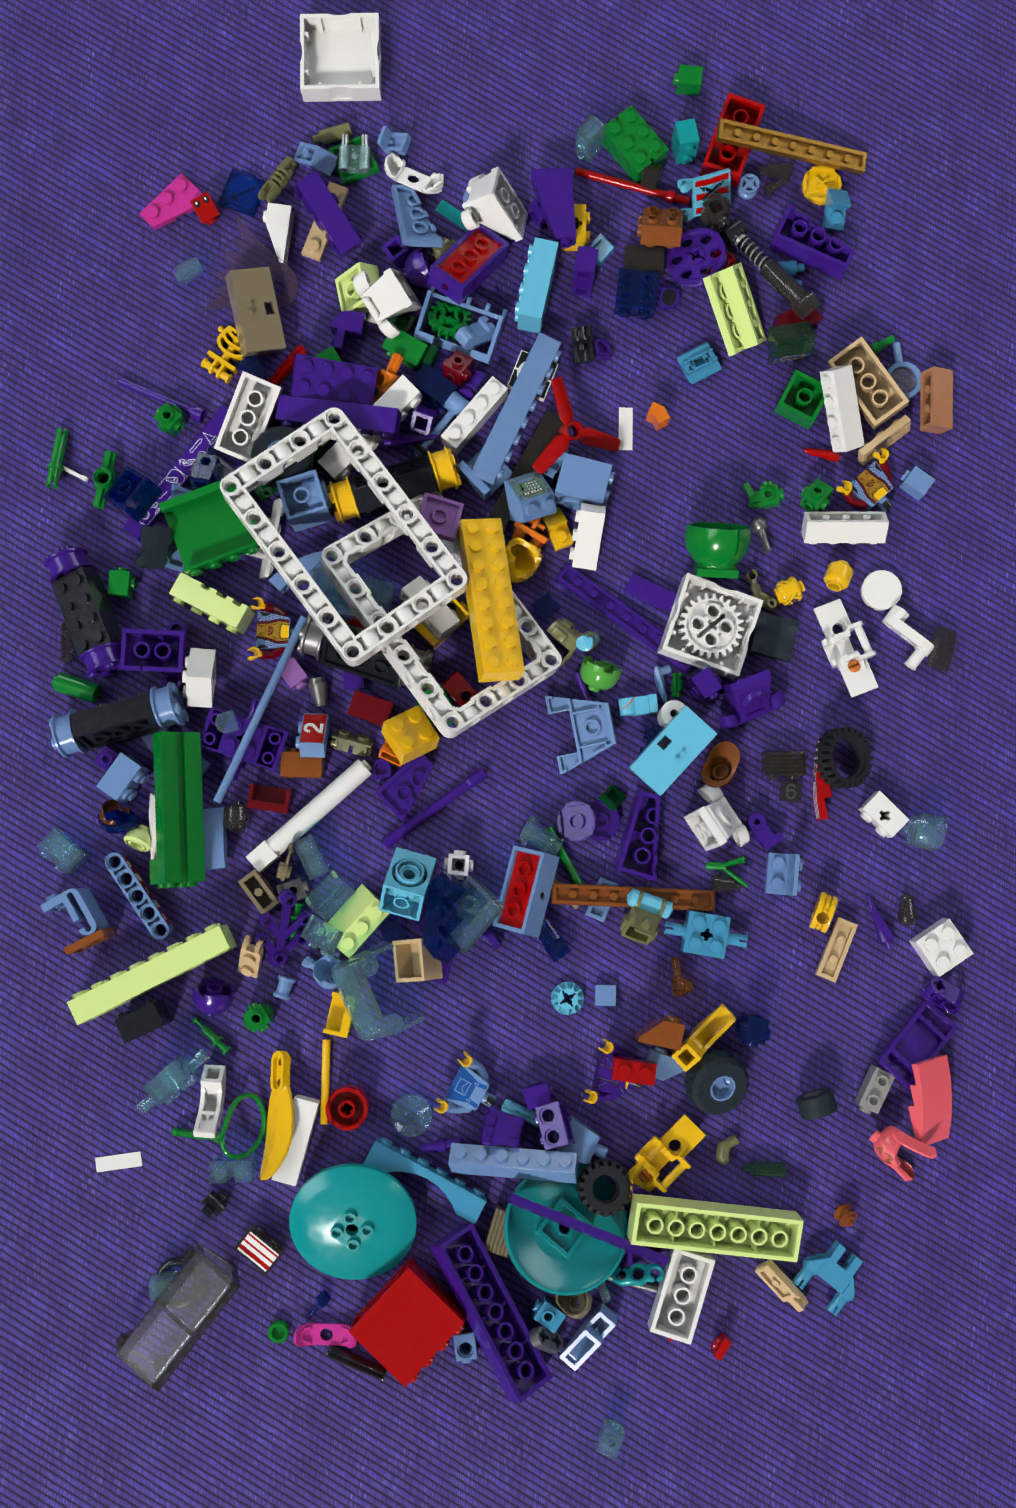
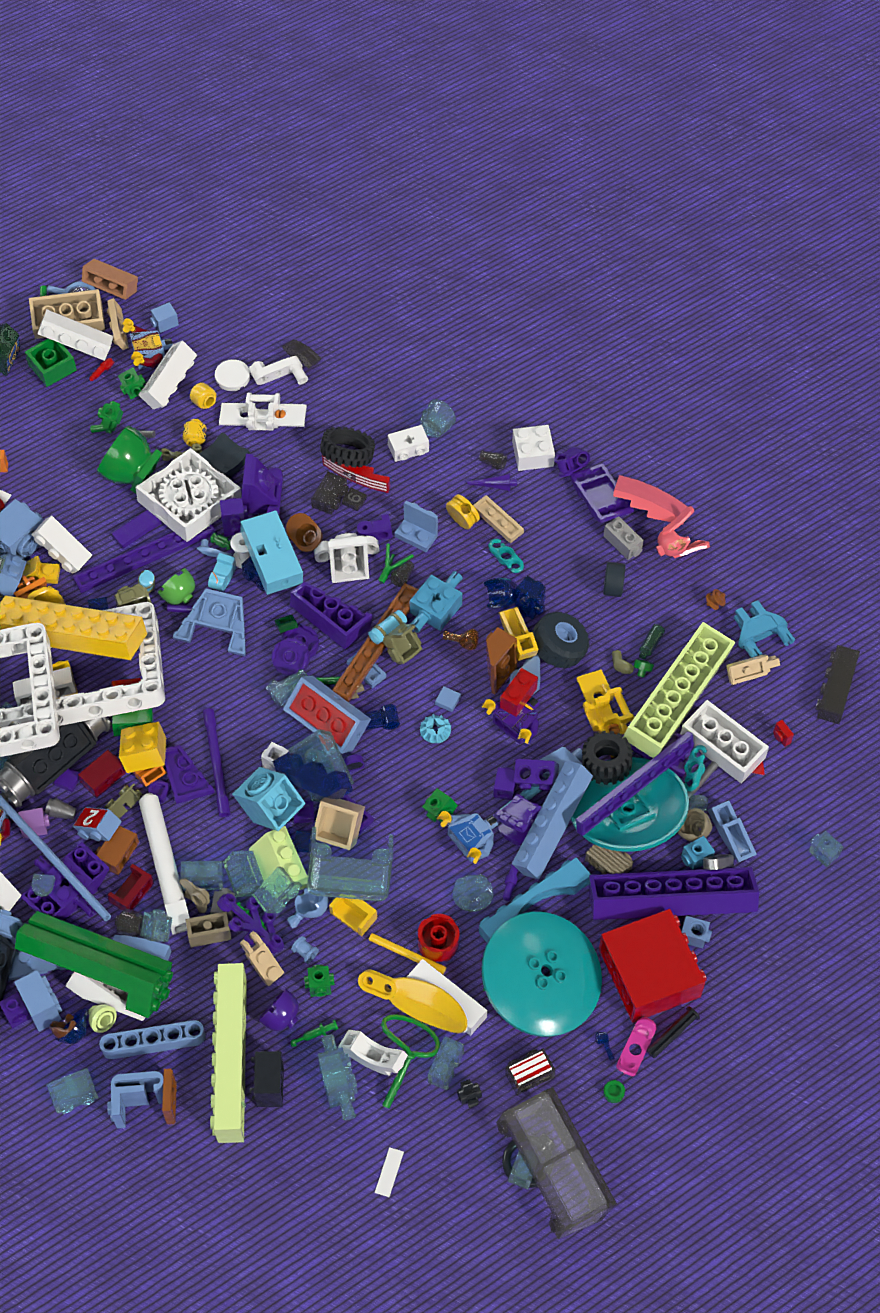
camera: 65 degrees left, 25 degrees down
none -> clear light blue brick [140,909,172,942]
none -> green brick [422,788,458,822]
none -> clear blue piece [483,578,521,609]
none -> teal piece [488,539,524,573]
none -> green tile [634,659,654,677]
none -> clear smoke brick [815,645,860,724]

